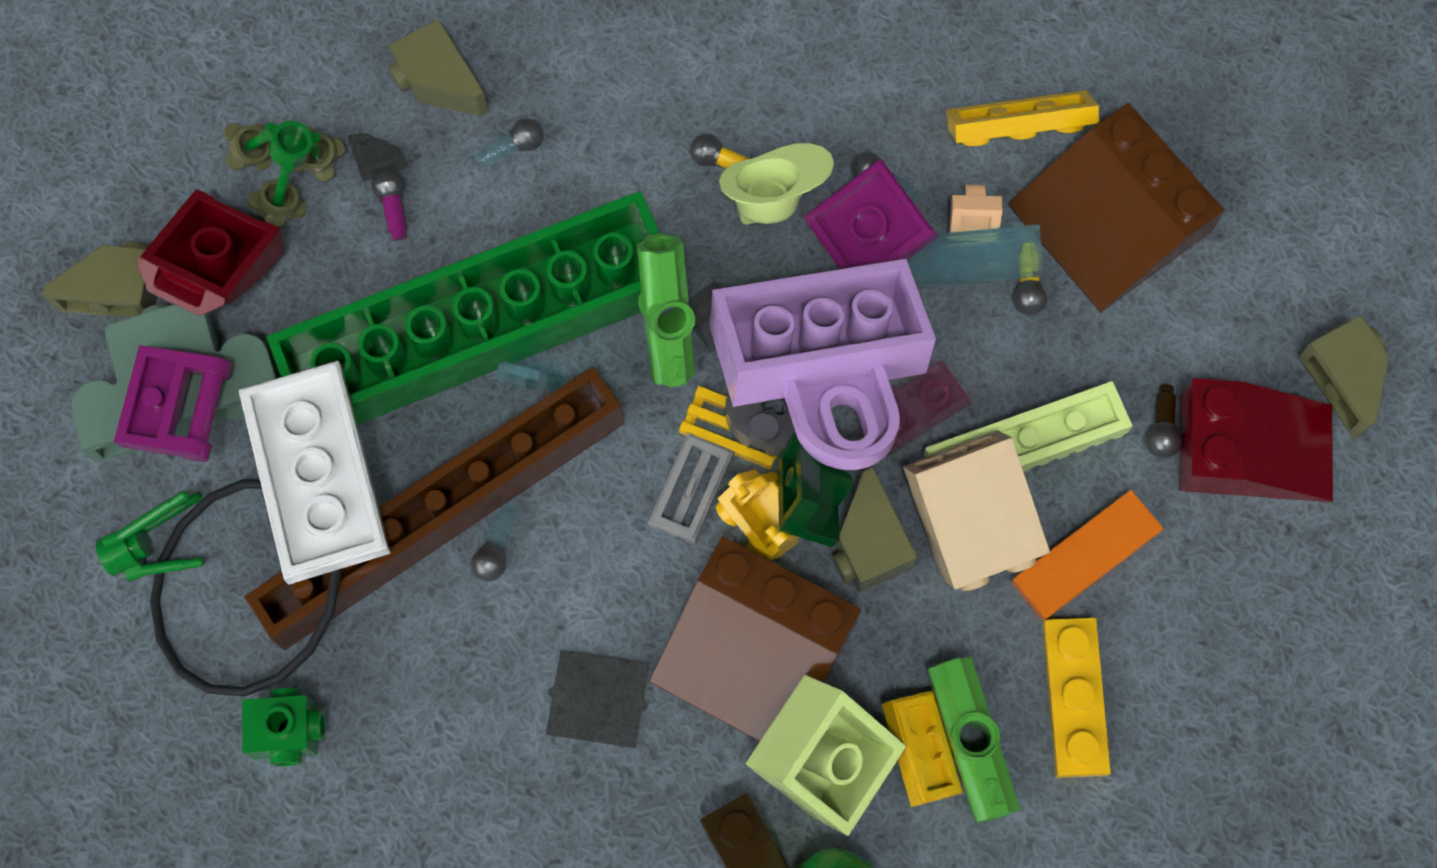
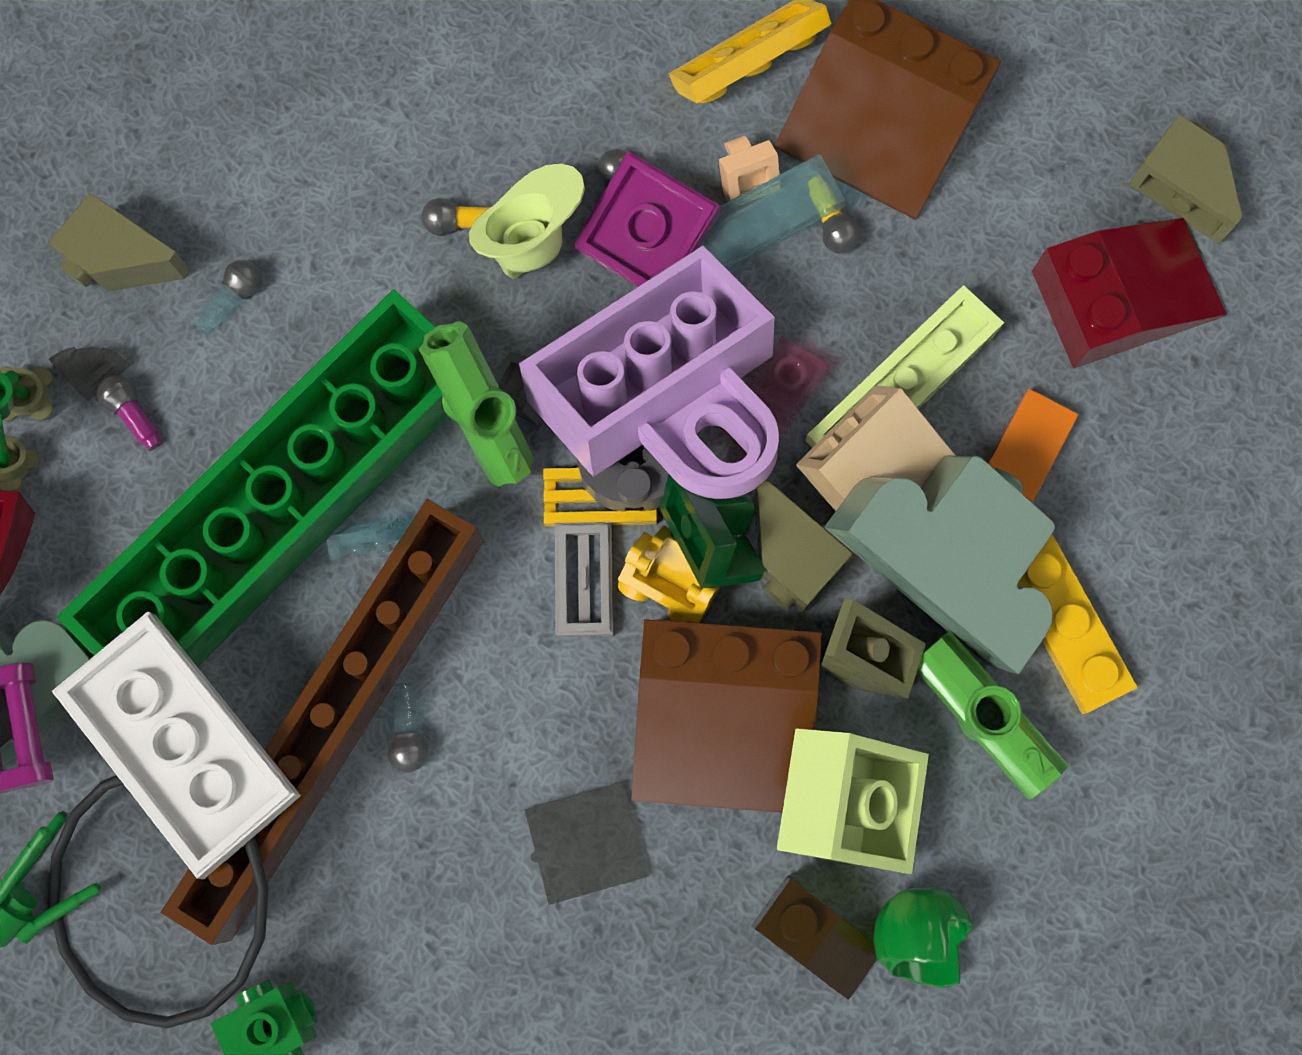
camera: 25 degrees left, 5 degrees up
yellow plate [881,690,963,807] -> none
piece [1146,384,1182,458] -> none
none -> olive slope [820,598,926,699]
none -> sand green brick [824,455,1055,675]

